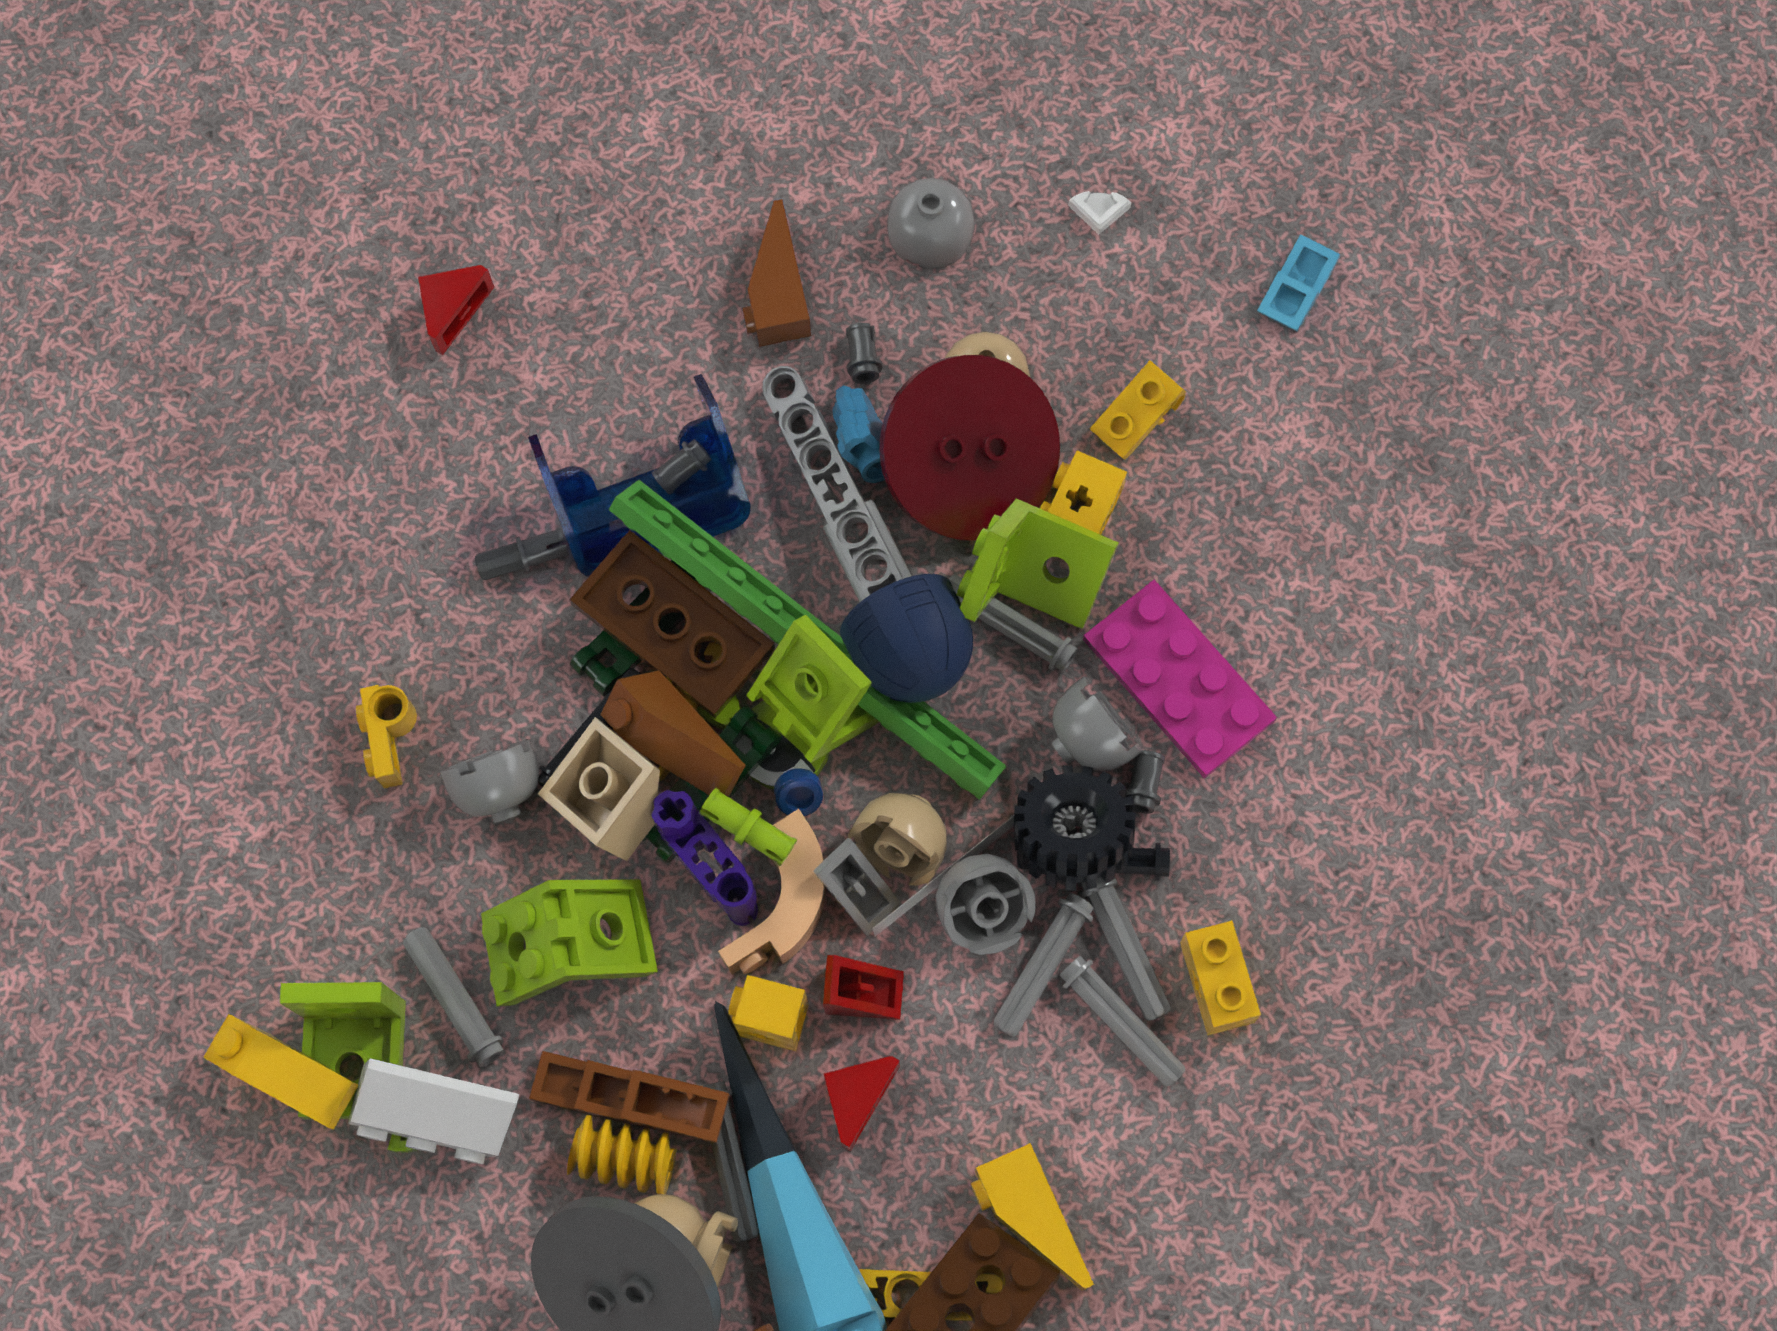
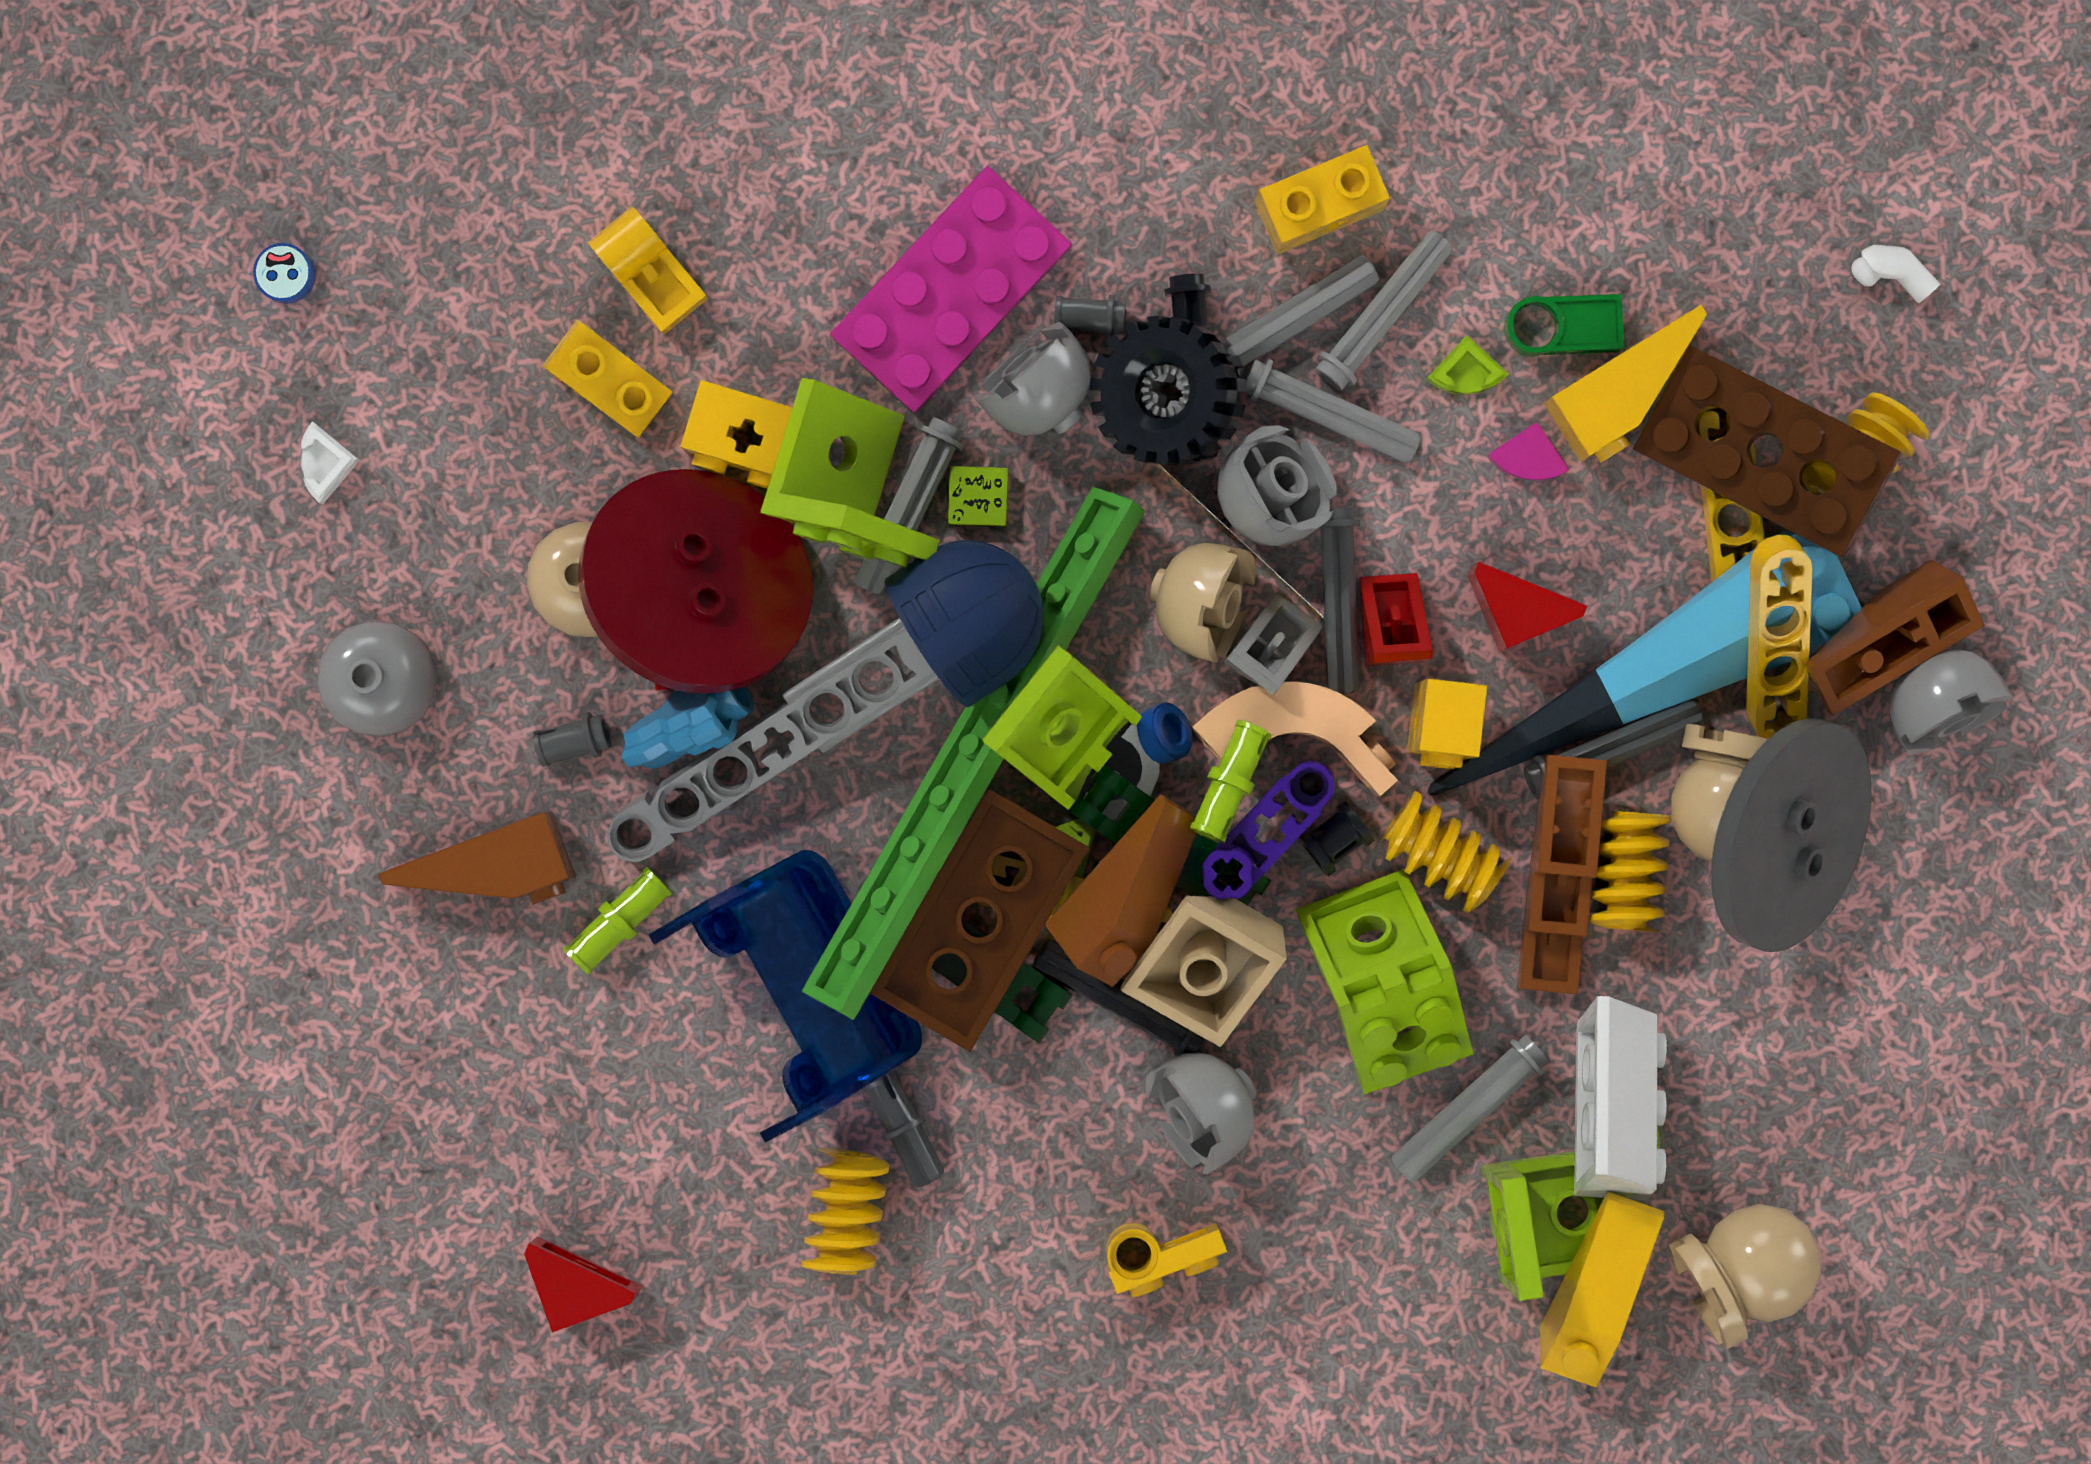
camera: 105 degrees left, 15 degrees up
dark grey pin [652,439,712,495] -> none
medium azure slope [1257,234,1340,332] -> none
none -> tile [253,243,315,304]
none -> lime pin [562,867,673,975]
none -> yellow plate [588,206,708,335]
none -> yellow piece [801,1148,890,1275]
none -> lime tile [948,466,1008,528]
none -> black bush [1298,801,1375,877]
none -> dark grey axle [1319,508,1360,694]
none -> yellow piece [1380,791,1511,914]
none -> lime tile [1426,335,1509,395]
none -> dark pink tile [1487,422,1569,481]
none -> green piece [1503,294,1624,357]
none -> tan tile [1667,1204,1822,1349]
none -> yellow beam [1746,535,1813,739]

